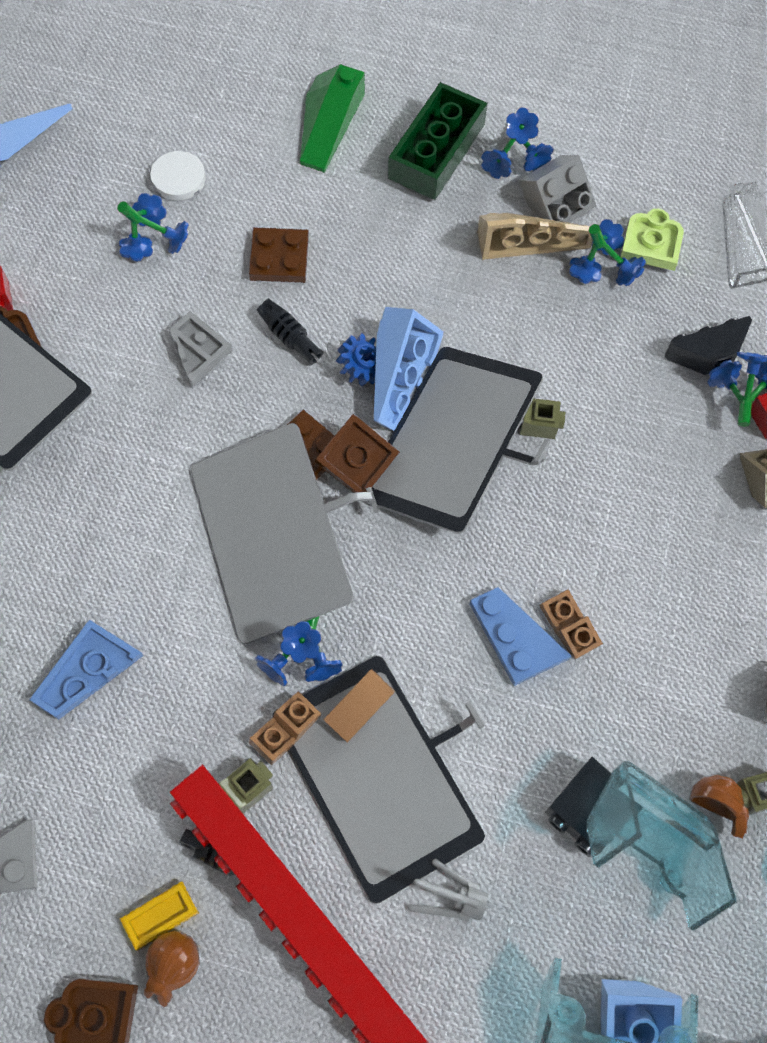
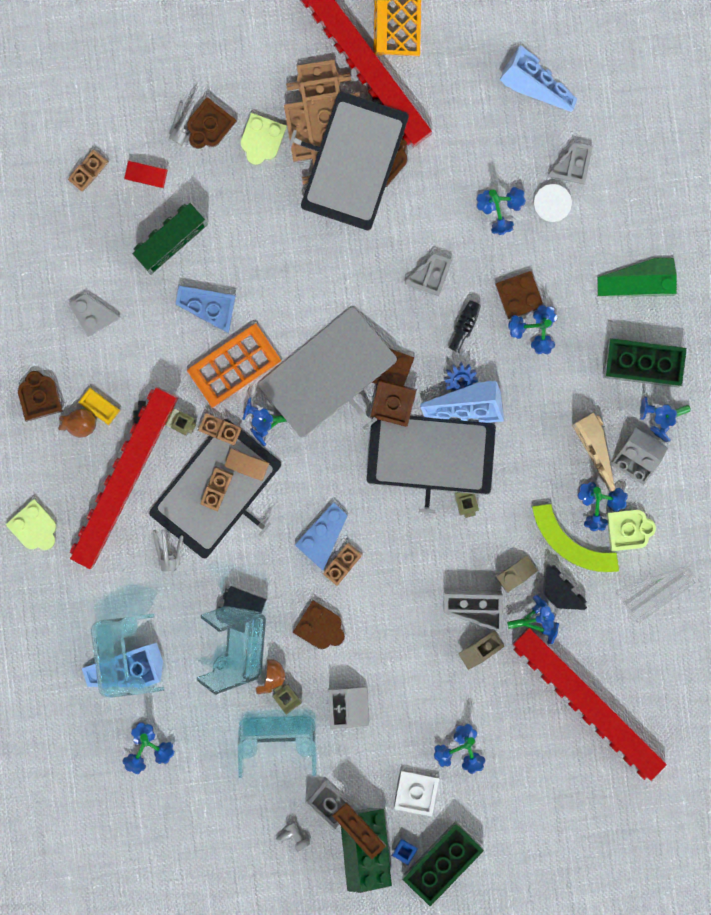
camera: 75 degrees right, 20 degrees up
none -> orange piece [187,323,282,408]
none -> medium nougat slope [200,467,234,512]
none -> reddish brown plate [293,600,345,649]
none -> light grey wedge [443,590,503,633]
none -> dark tan slope [495,555,538,593]
none -> blue plant [508,305,557,354]
none -> lime tile [532,504,619,572]
none -> light grey wing [549,143,593,185]

